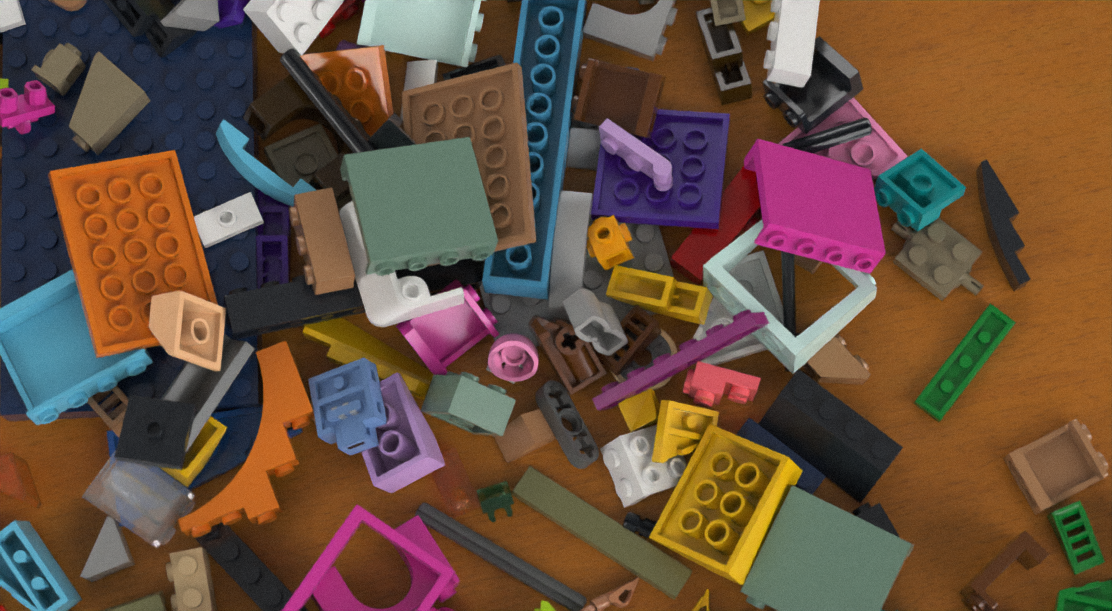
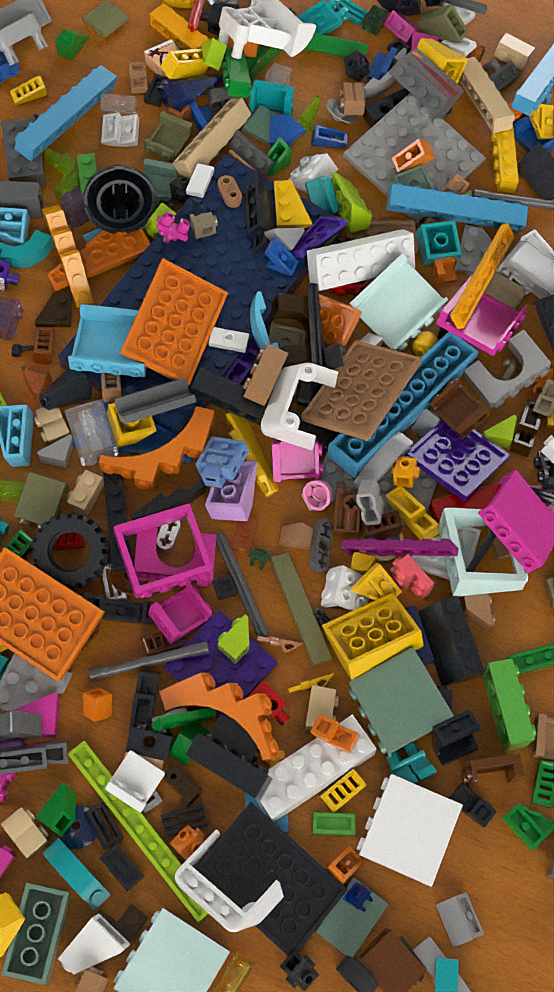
camera: 30 degrees right, 10 degrees down
dark tan slope [69,51,150,155] -> none
black plate [114,395,196,470] -> none
light nougat slope [149,290,226,372] -> none
sand green panel [340,137,498,276] -> none
sand green brick [420,371,516,436] -> none
lavender plate [599,118,673,191] -> none
none -> tan brick [34,407,70,445]
none -> black cone [39,368,92,410]
none -> black slope [131,480,206,521]
none -> white beam [157,520,181,552]
none -> black plate [212,575,237,601]
none -> blue slope [265,238,299,276]
none -> yellow head [412,331,438,357]
none -> black panel [432,709,480,766]
none -> bright green brick [482,658,536,752]
none -> lime slope [483,415,517,448]

